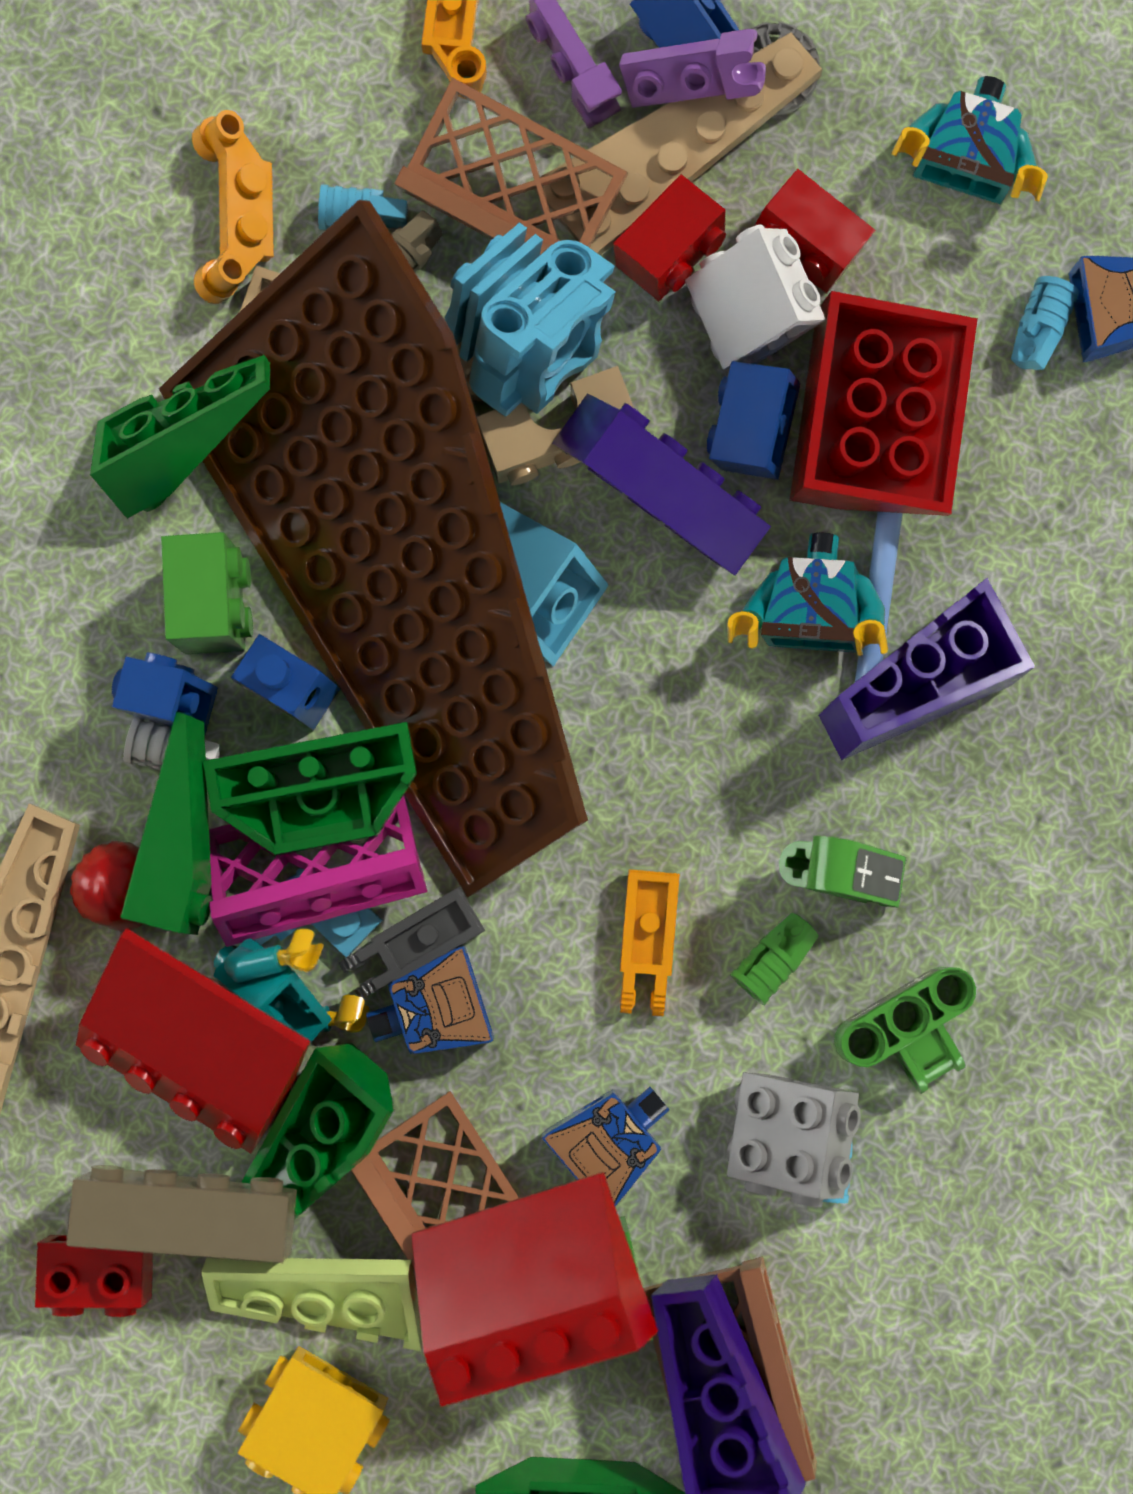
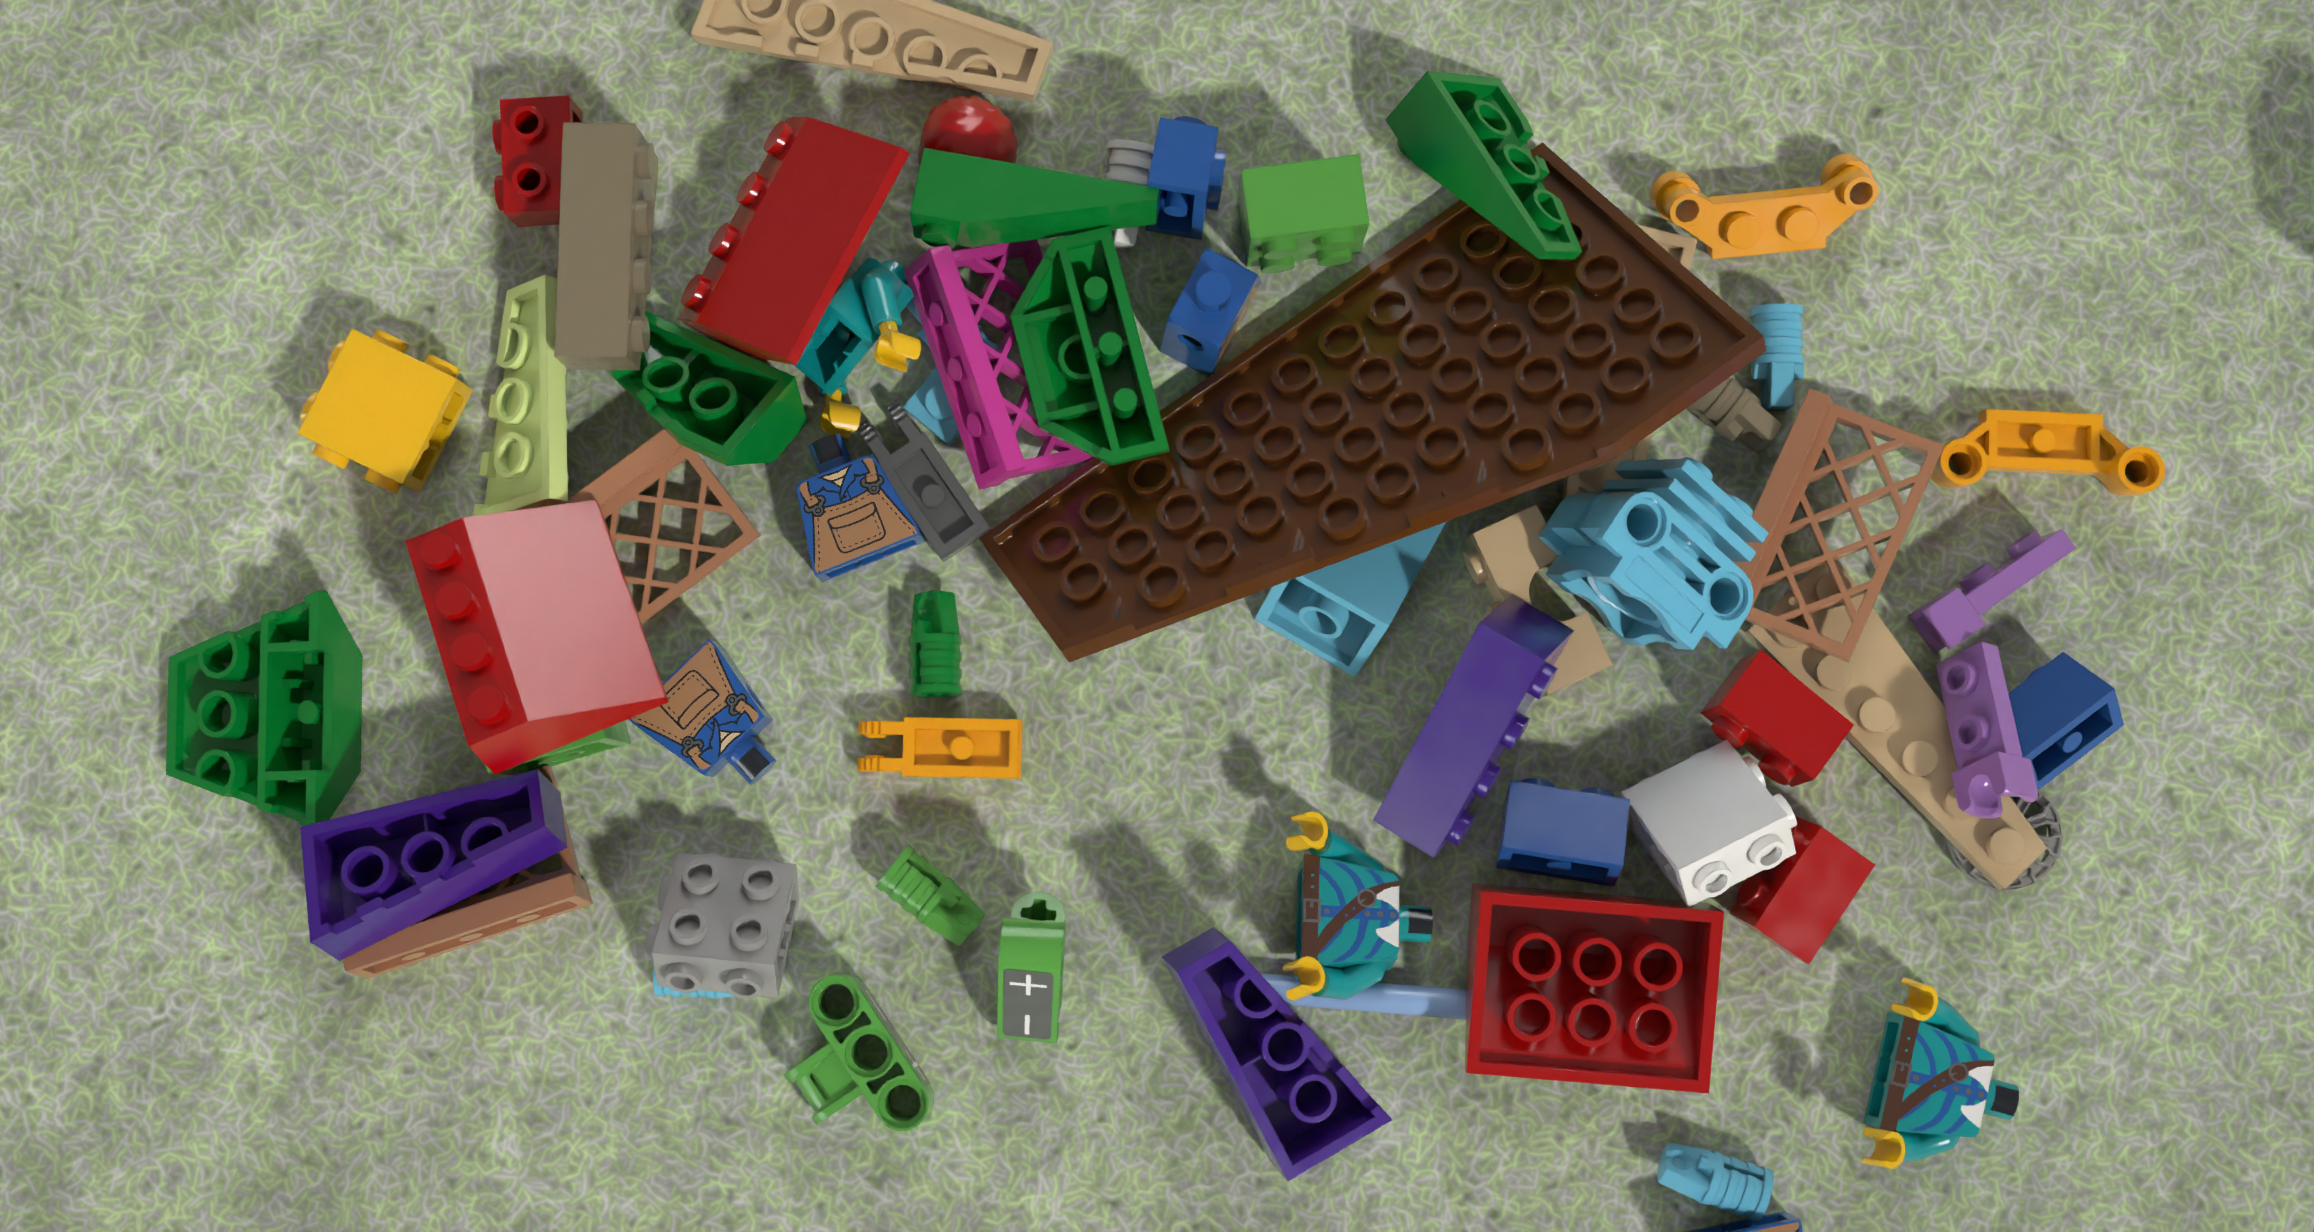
camera: 90 degrees right, 0 degrees up
none -> green hinge [908,590,962,698]

